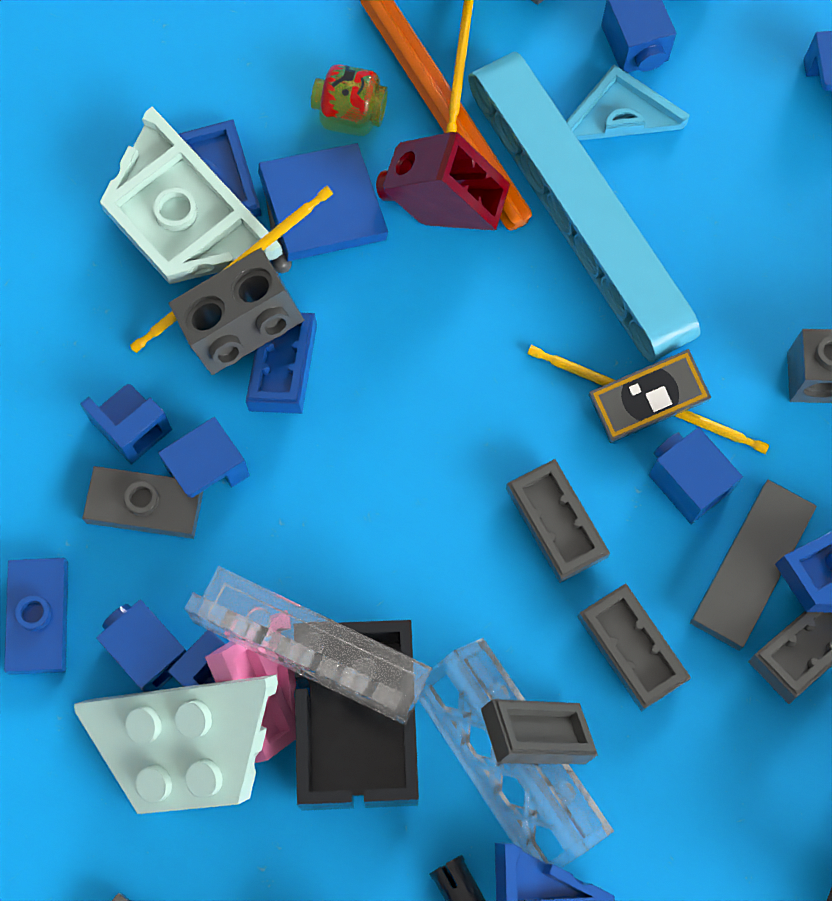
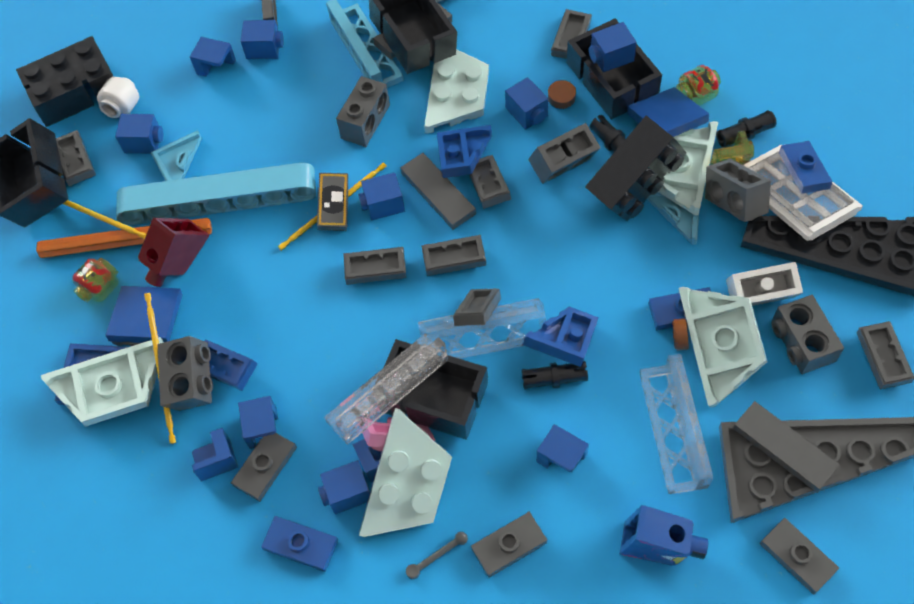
camera: 60 degrees left, 10 degrees down
none -> dark grey hinge [406,532,468,579]

